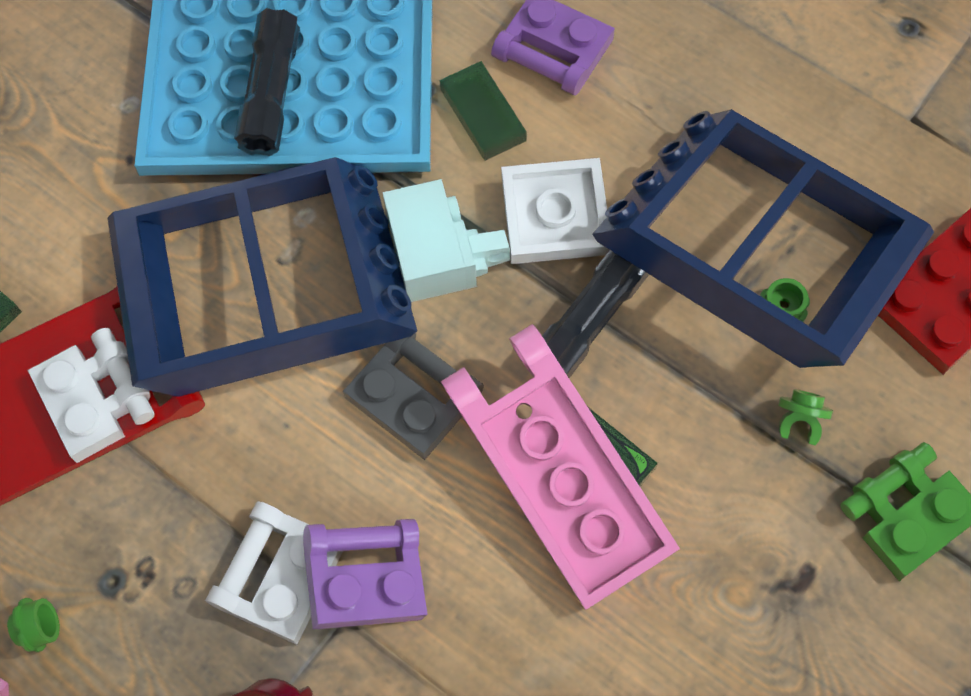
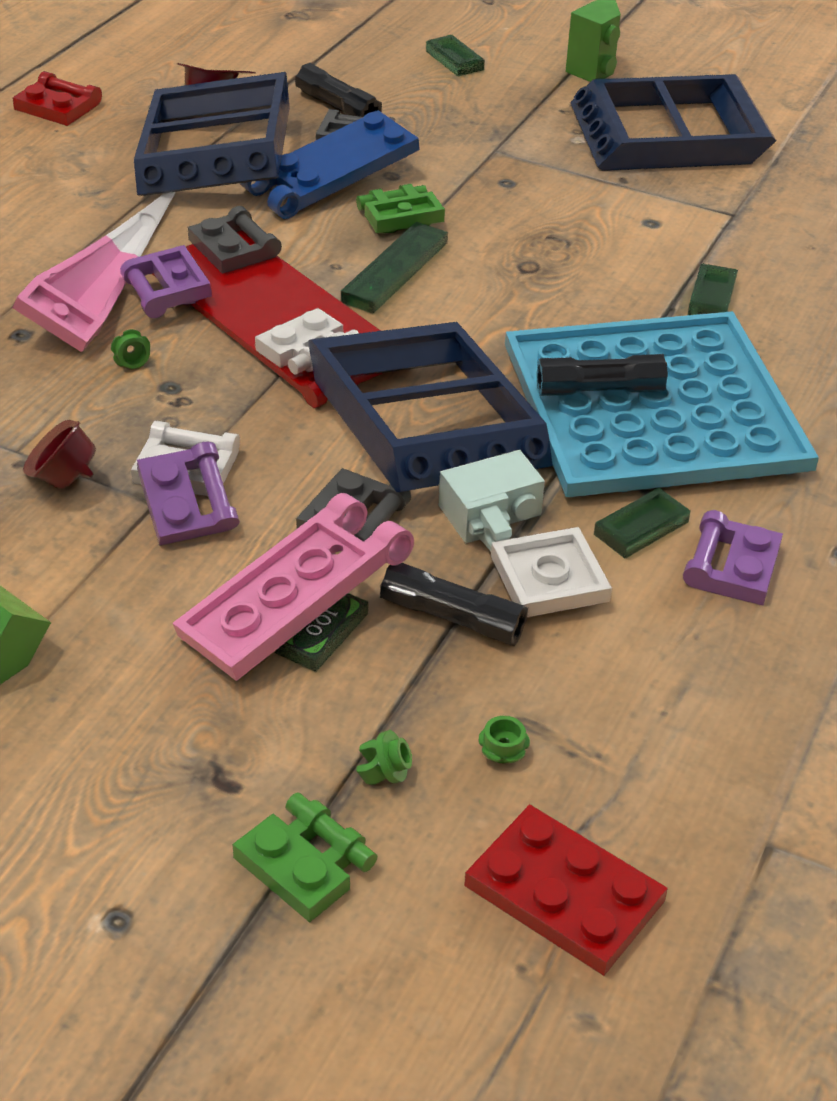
camera: 75 degrees right, 25 degrees down
dark blue window [592,109,934,368] -> none

